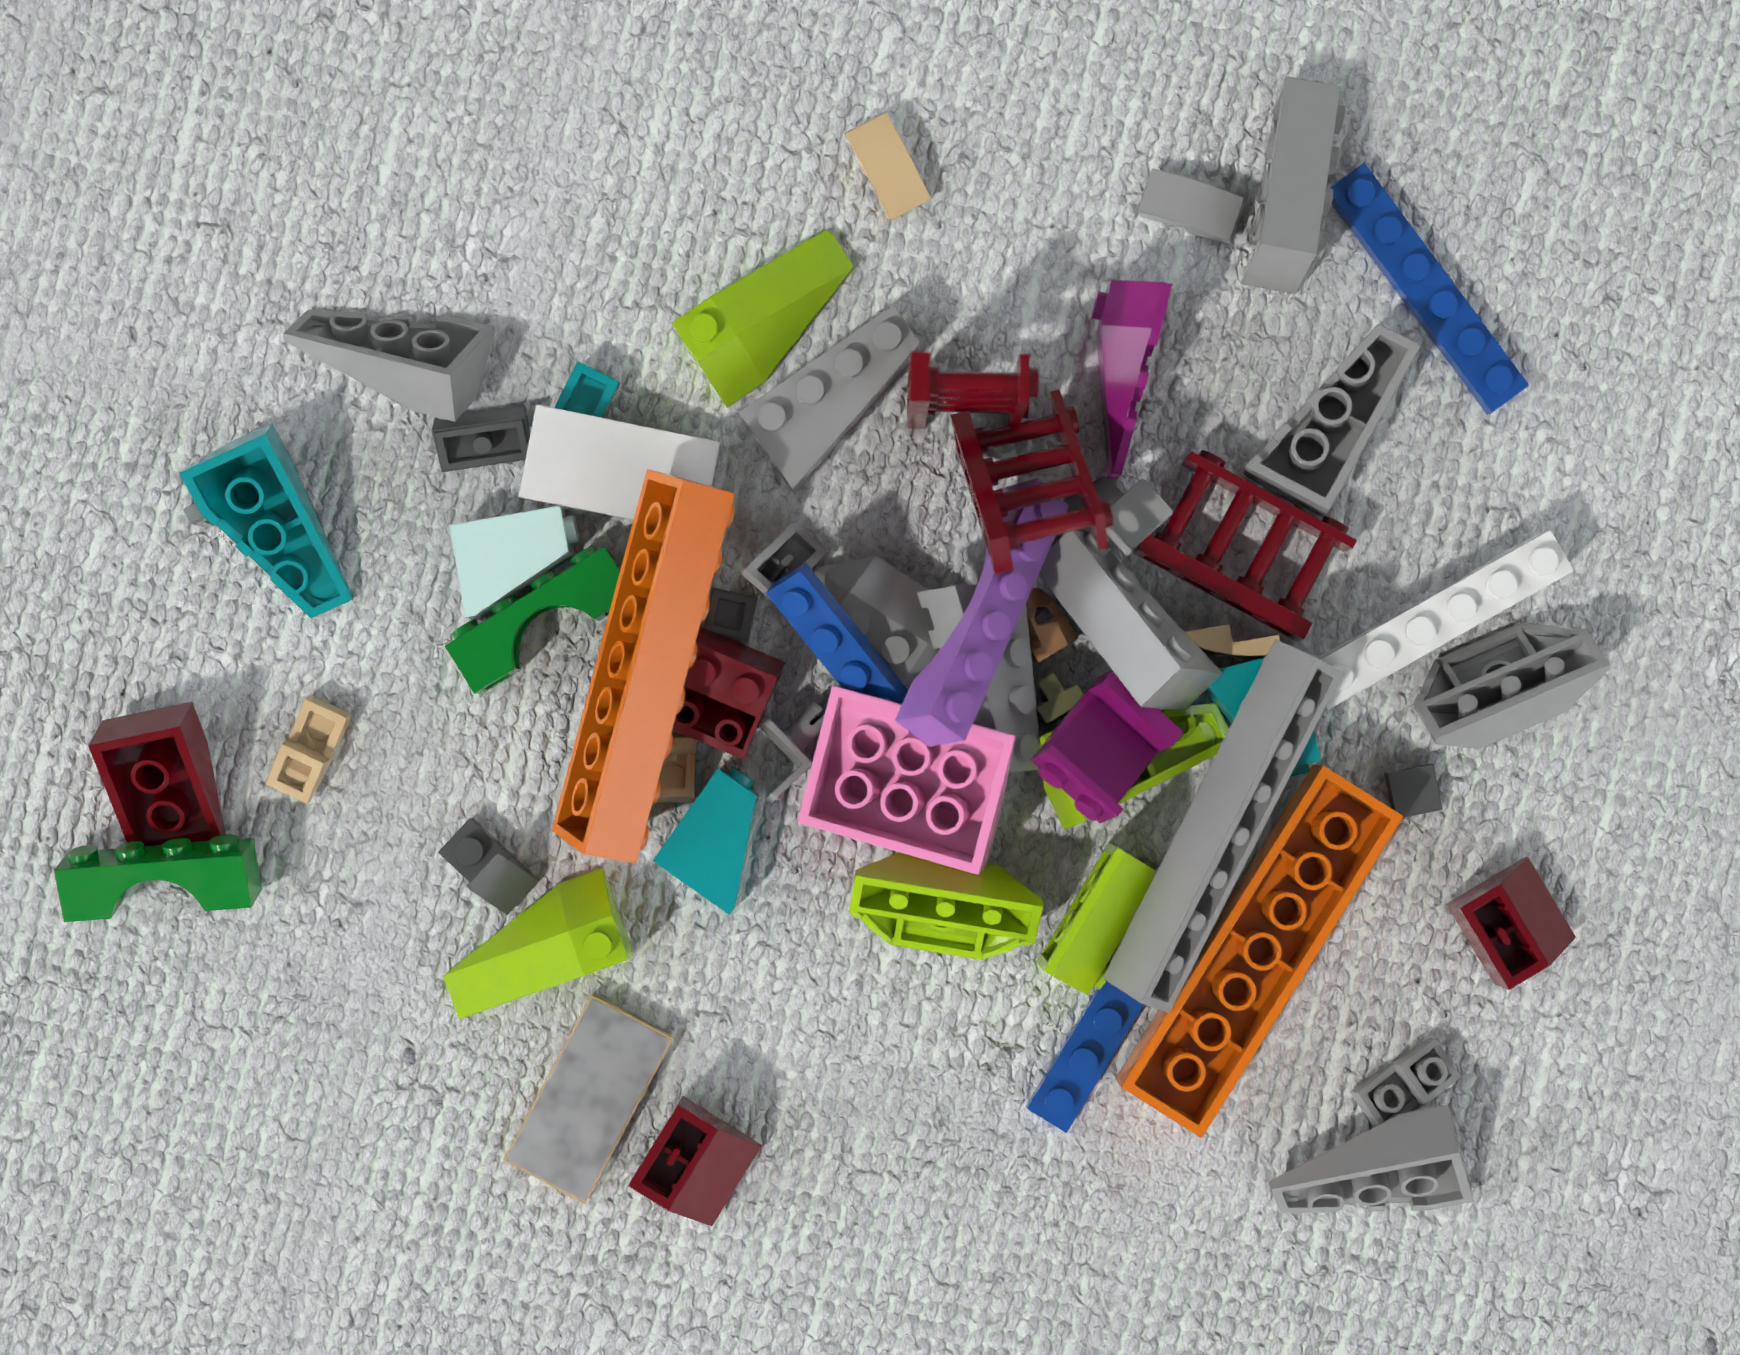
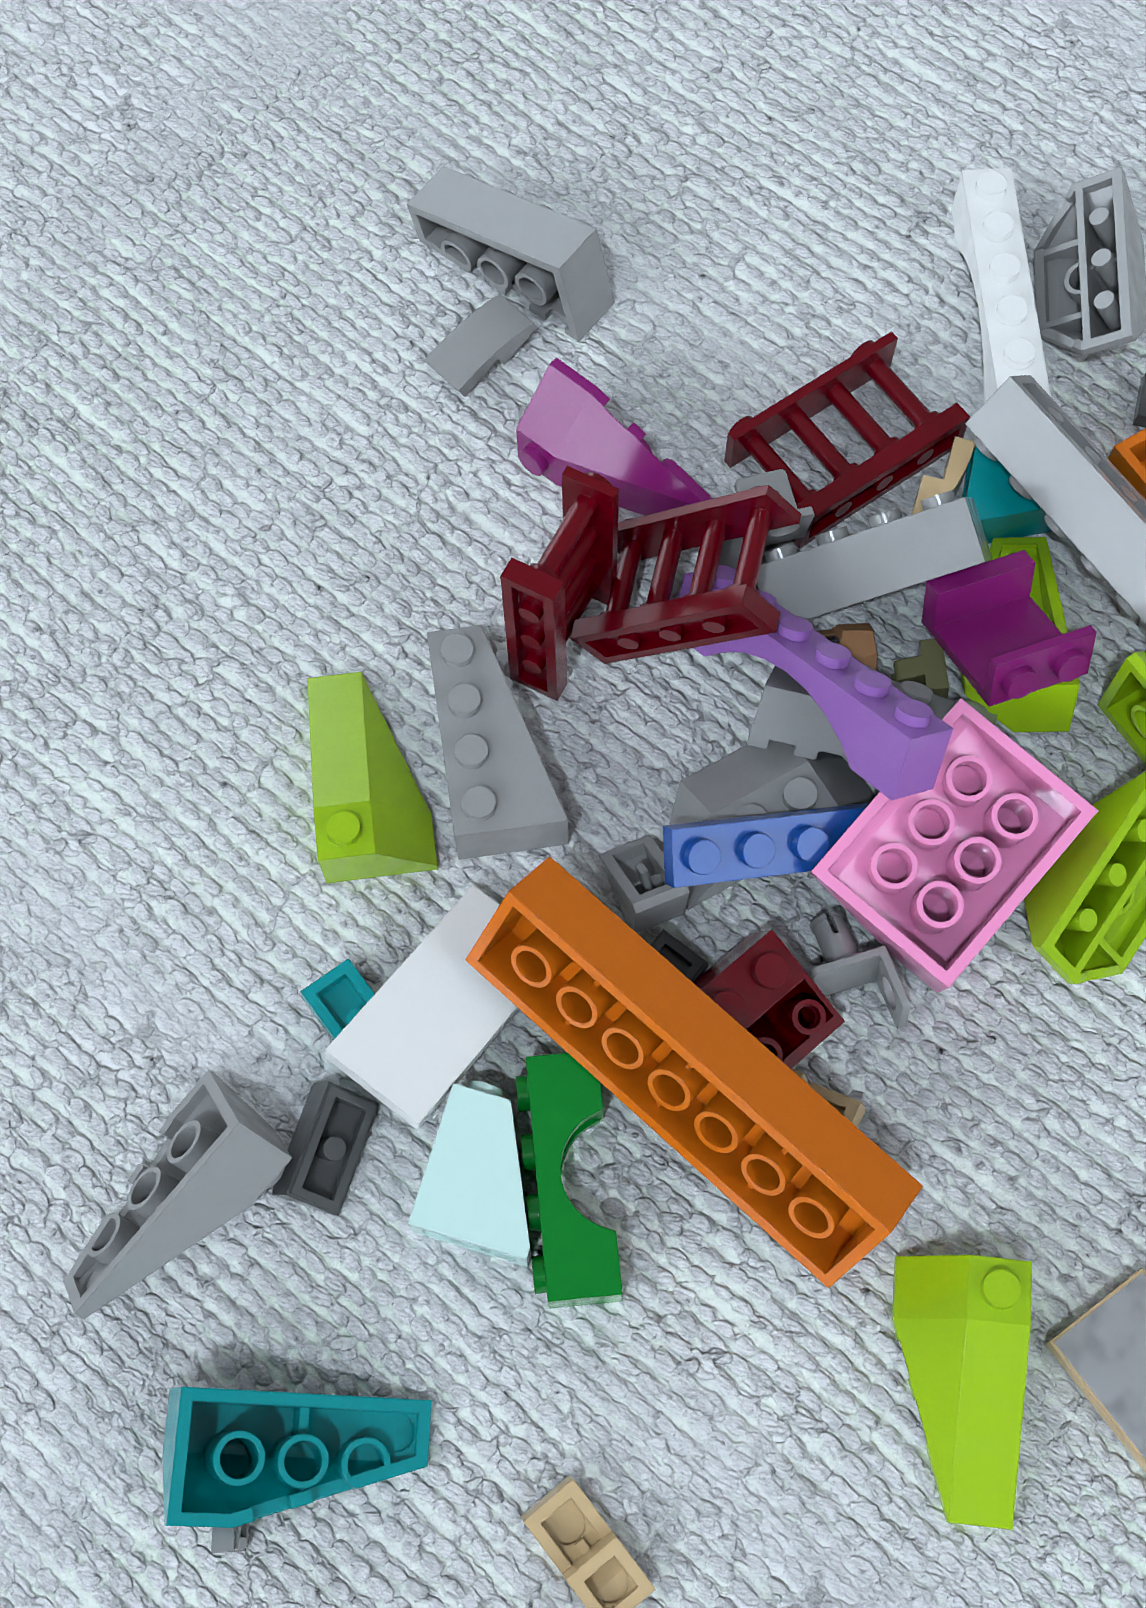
camera: 65 degrees left, 20 degrees down
dark grey slope [438,818,540,915] -> none
teal slope [653,766,758,915] -> none
tan slope [844,112,931,221] -> none
light grey wedge [1243,324,1421,518] -> none
blue plate [1330,163,1529,415] -> none

